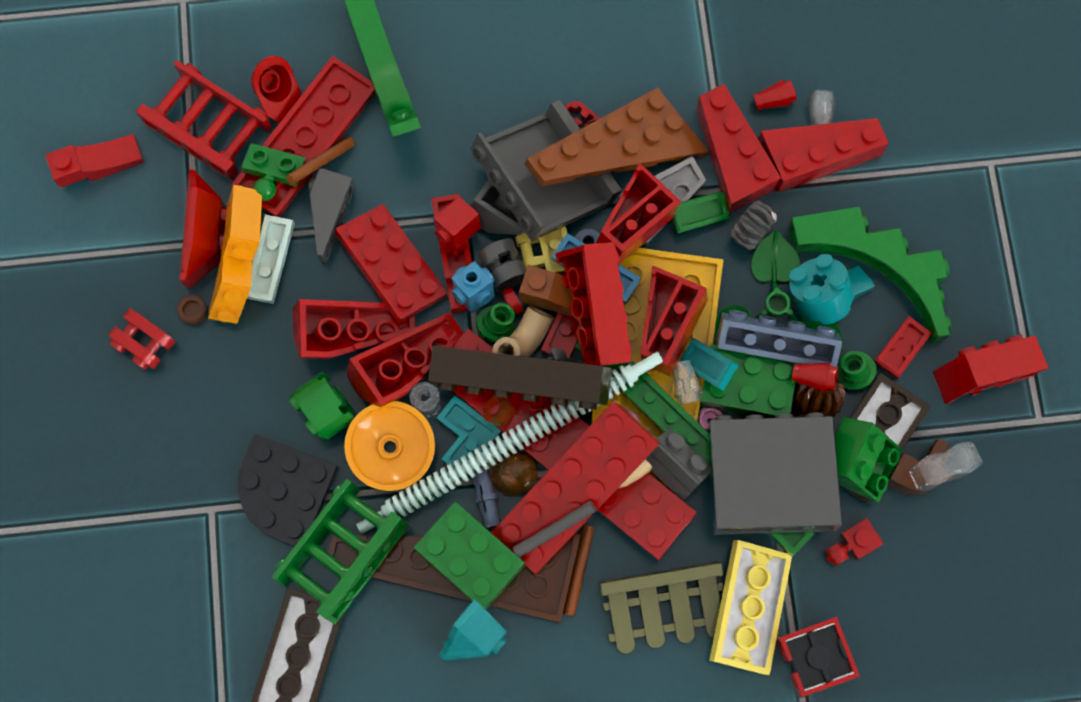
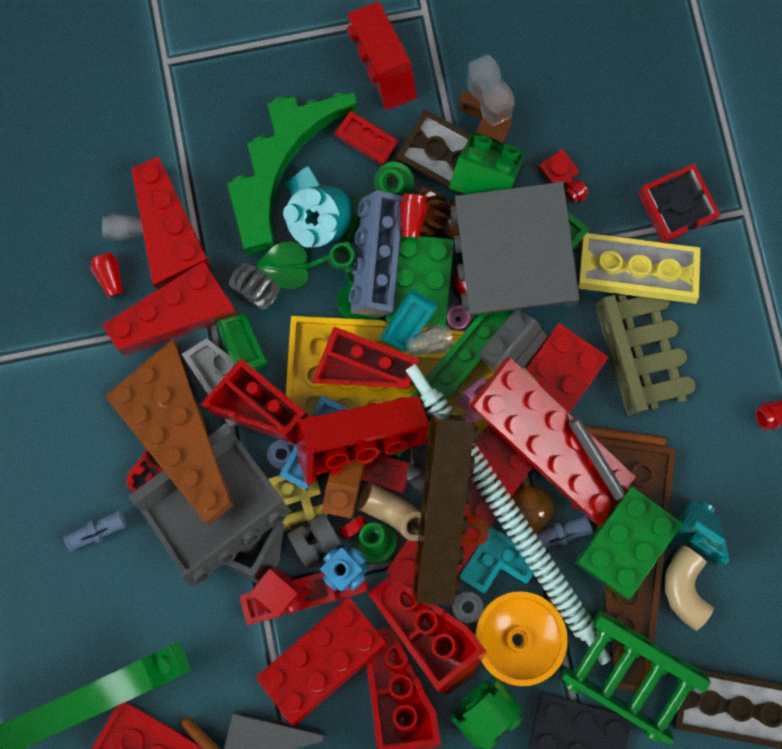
camera: 90 degrees left, 5 degrees up
none -> sand blue pin [63,510,127,552]
none -> tan cylinder [665,545,714,631]

